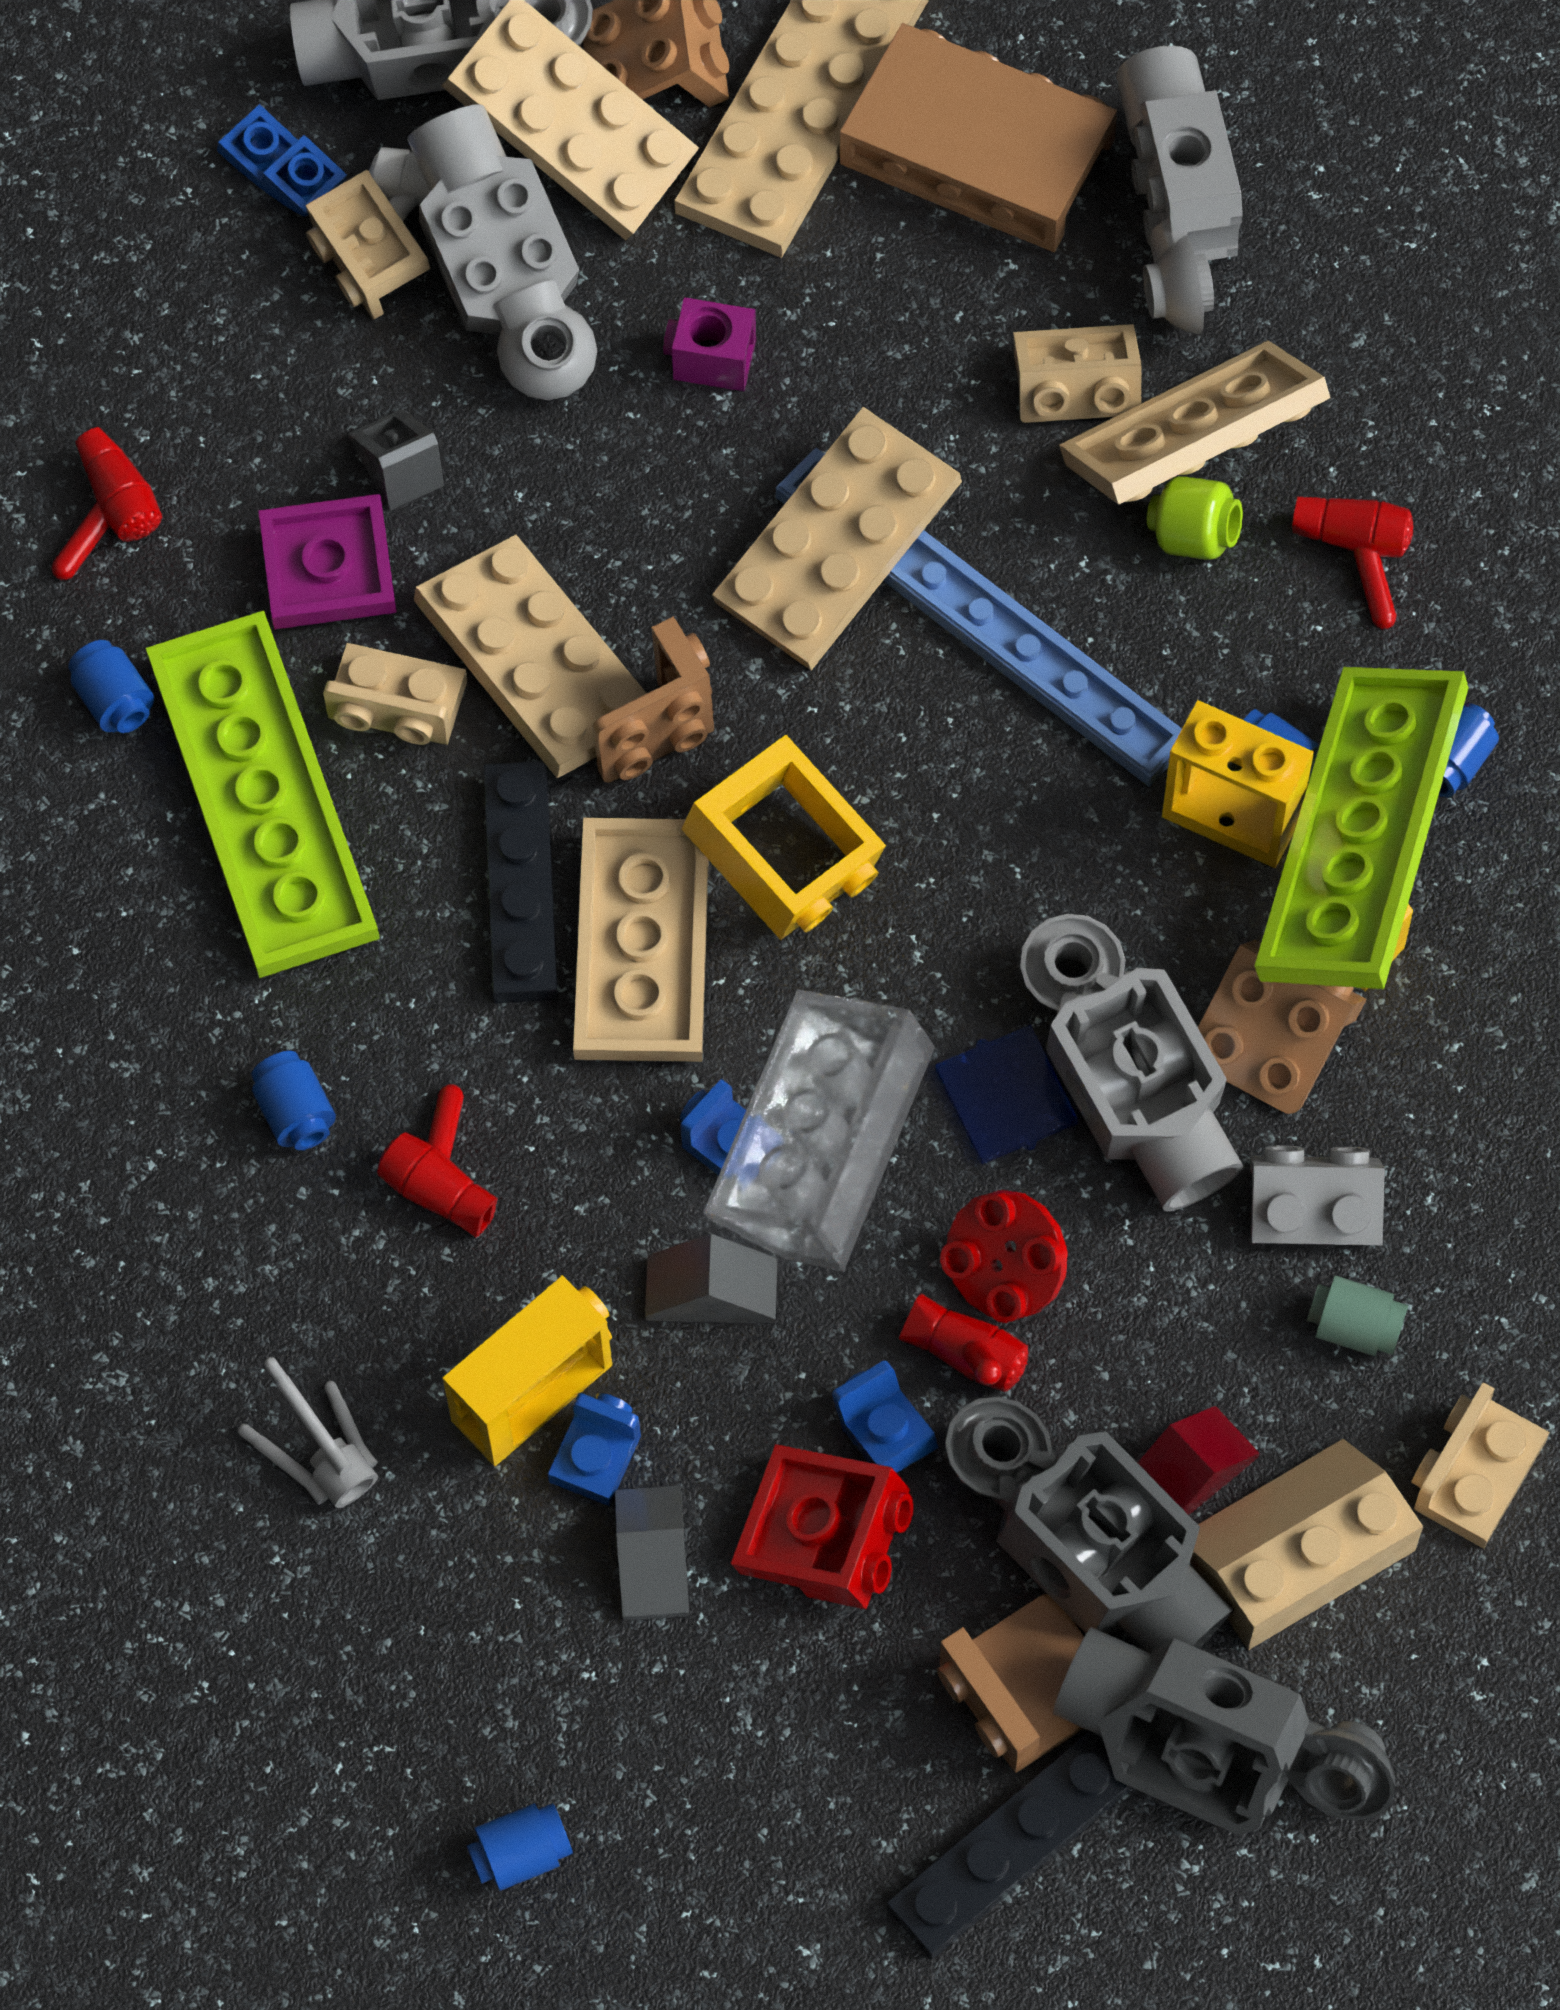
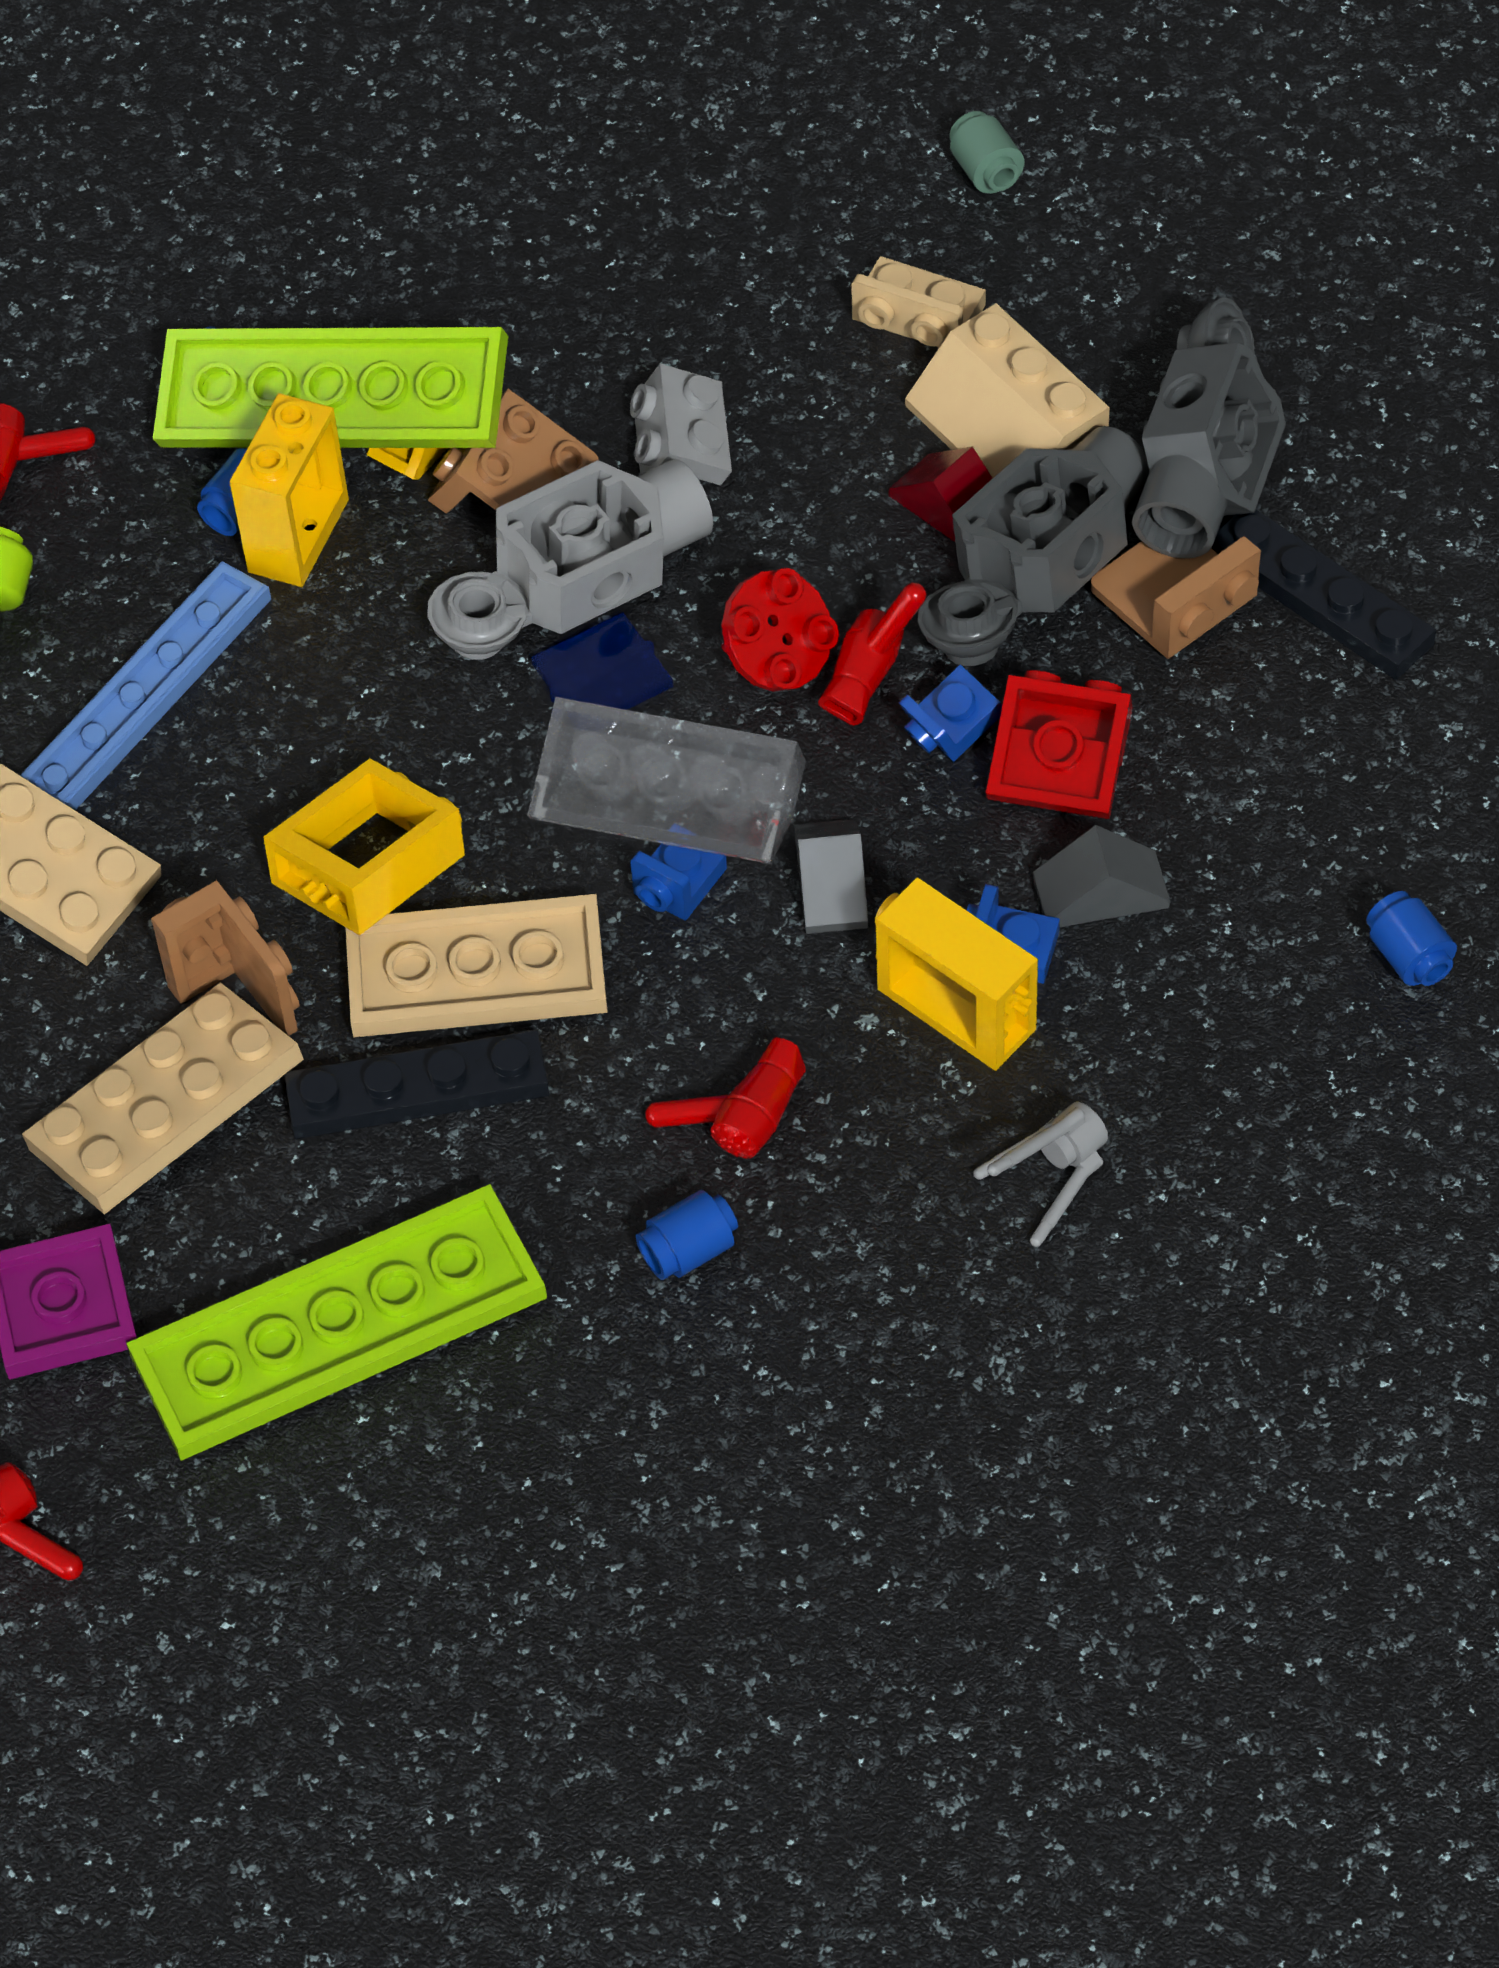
camera: 95 degrees left, 10 degrees down
blue brick [68,640,154,733] -> none
tan bracket [323,643,468,745] -> none
sand green brick [1307,1275,1408,1356] -> none

